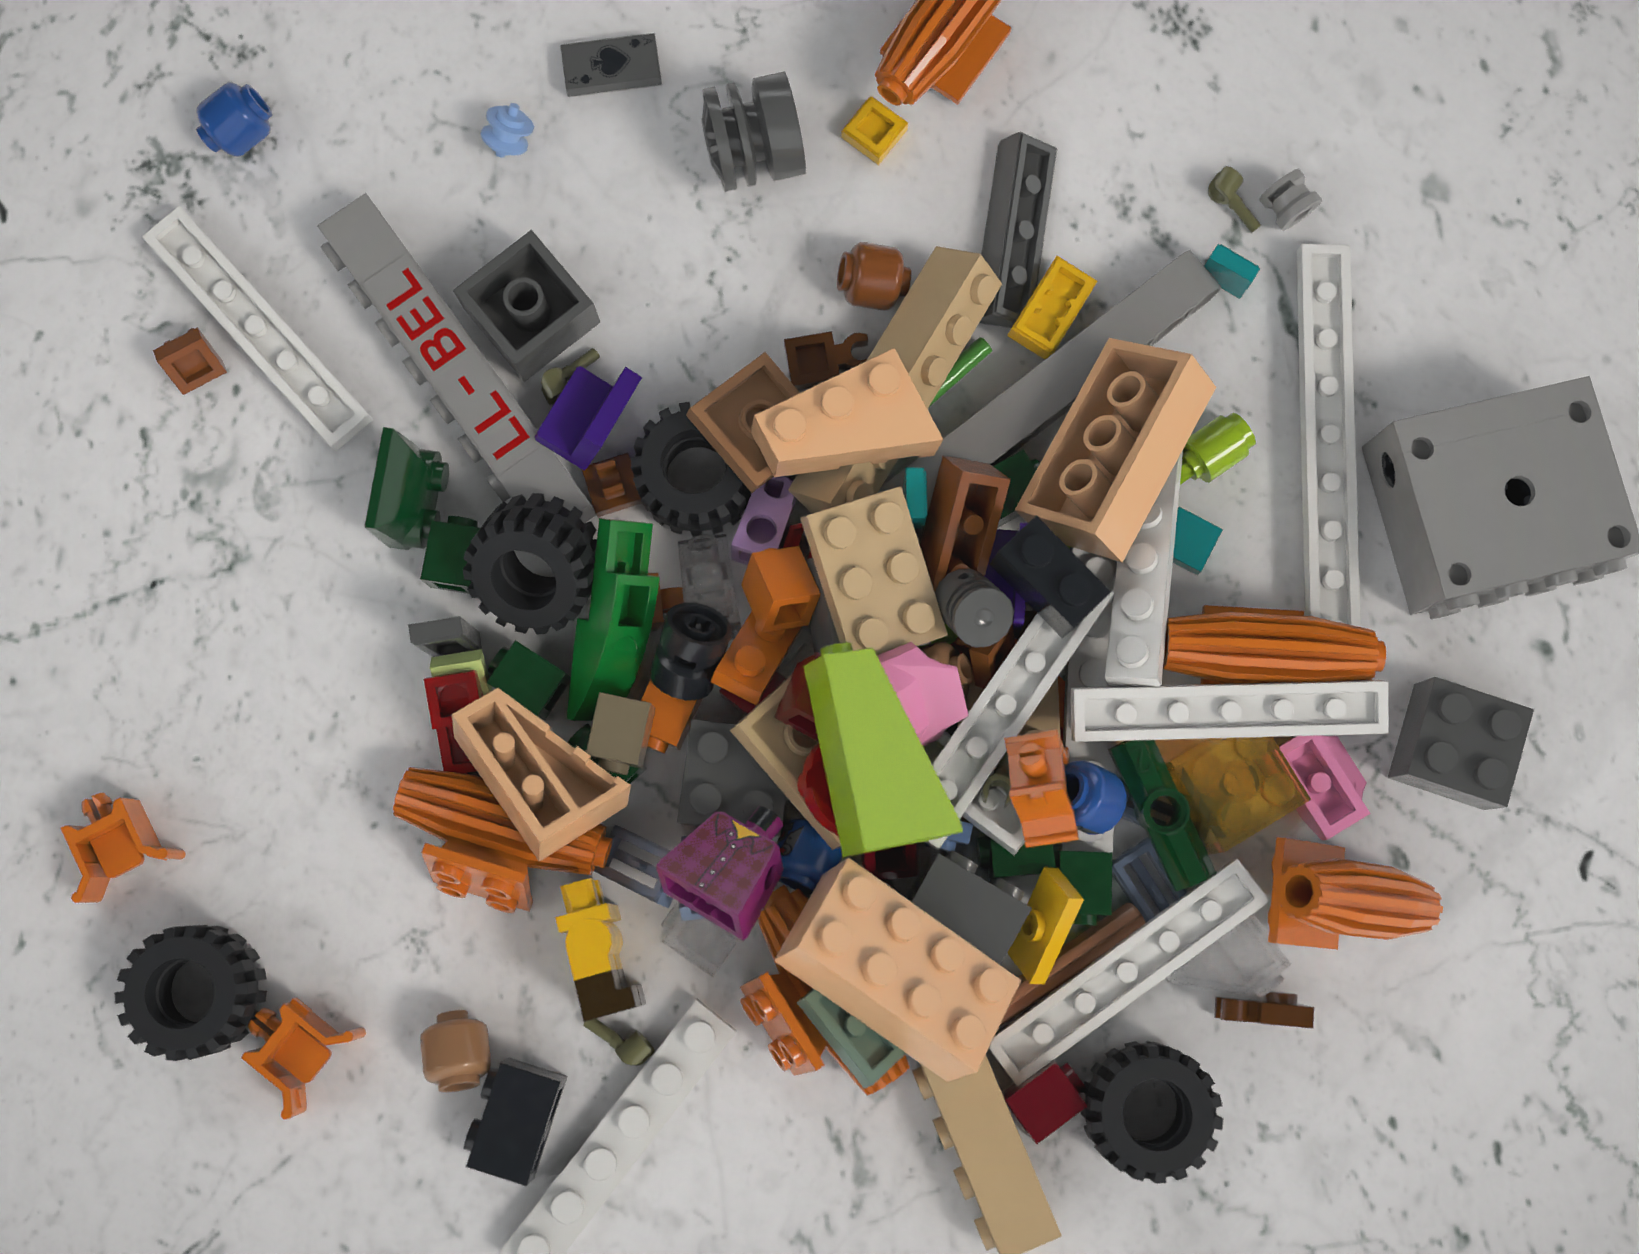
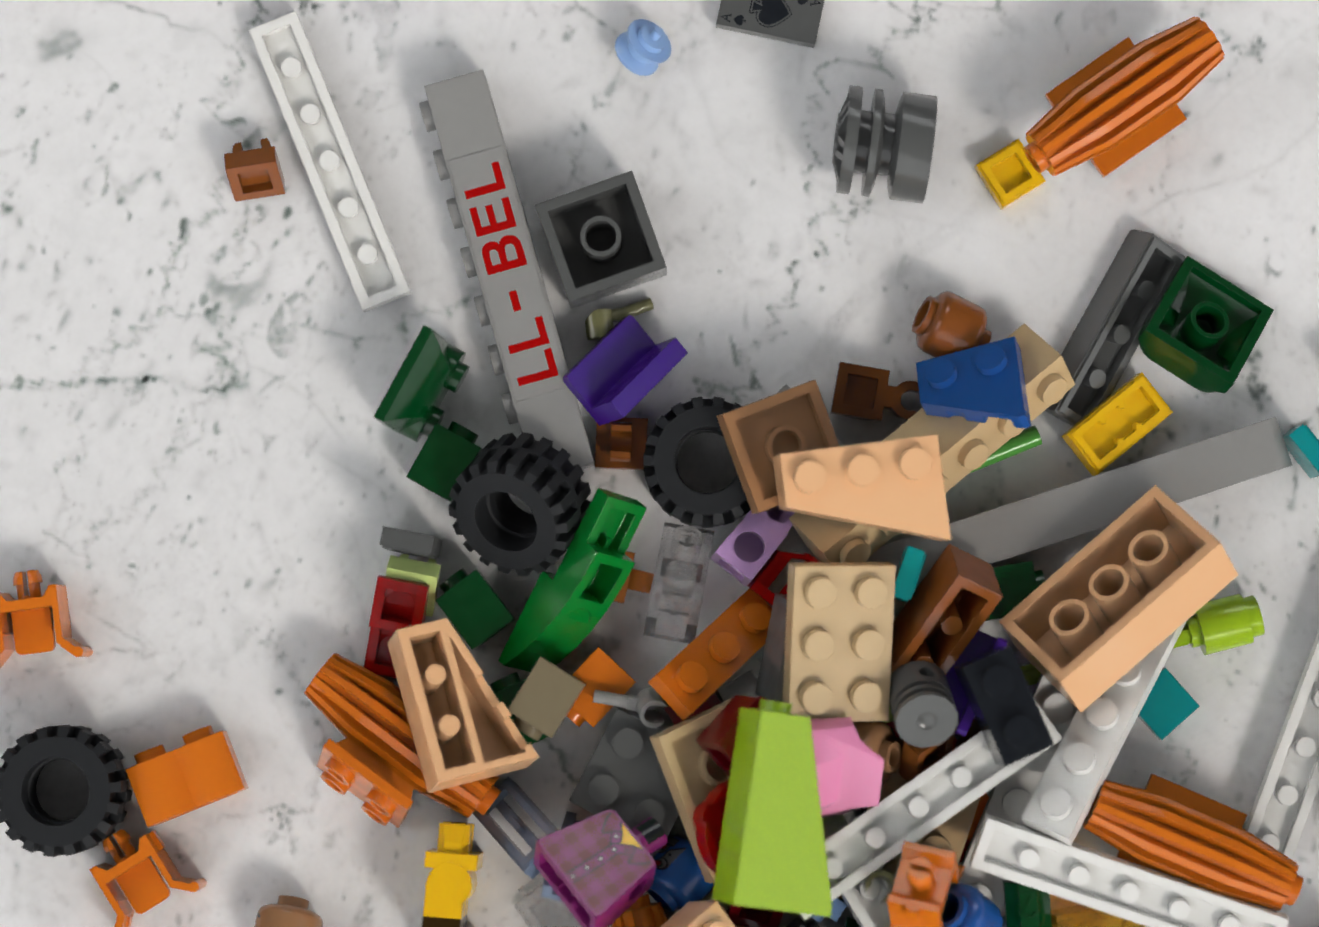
camera: 25 degrees right, 5 degrees up
black wheel [649,602,732,700] -> none
orange brick [741,546,821,633] -> none
none -> orange brick [125,725,249,827]
none -> light grey hand [593,687,668,728]
none -> blue wing [916,336,1031,428]
none -> dark green slope [1138,256,1274,393]

